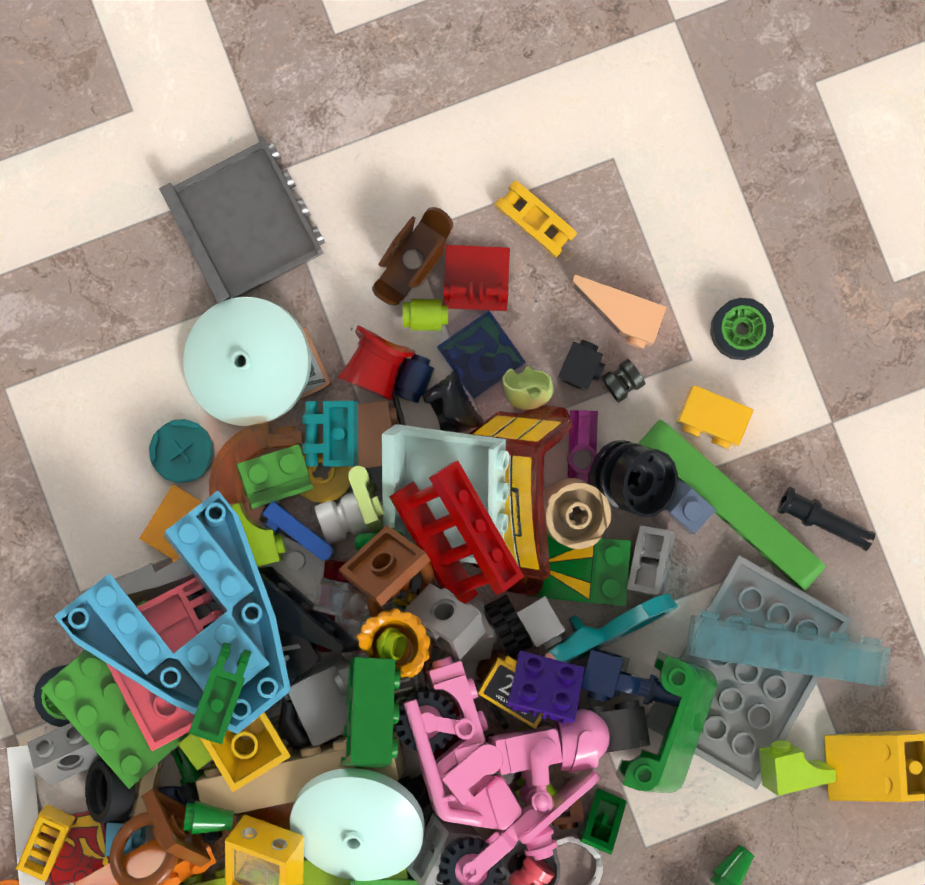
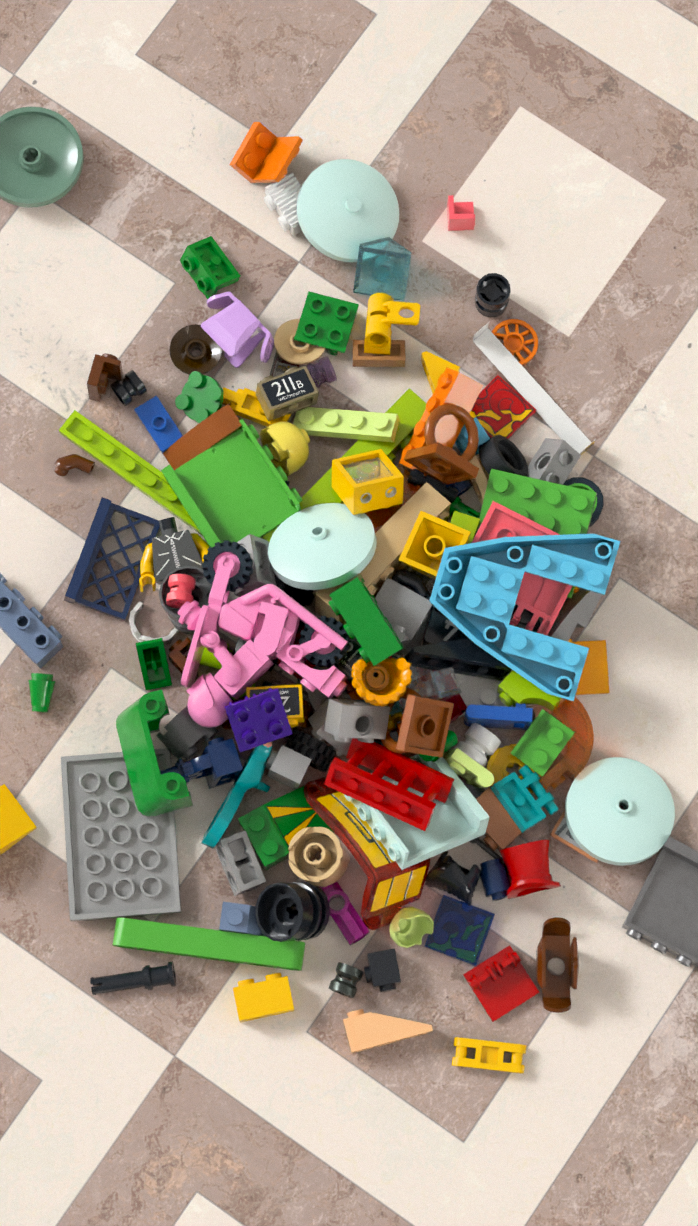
camera: 145 degrees right, 10 degrees down
yellow slope [16,805,75,882] -> none
teal tile [149,419,214,483] -> none
green cone [183,801,234,834] -> none
green hinge [188,642,251,745] -> none
lime plate [376,627,407,660] -> none
lime brick [403,299,448,331] -> none
clear light blue brick [685,610,891,687] -> none
wheel [710,297,774,360] -> none
lime arch [759,740,836,796] -> none

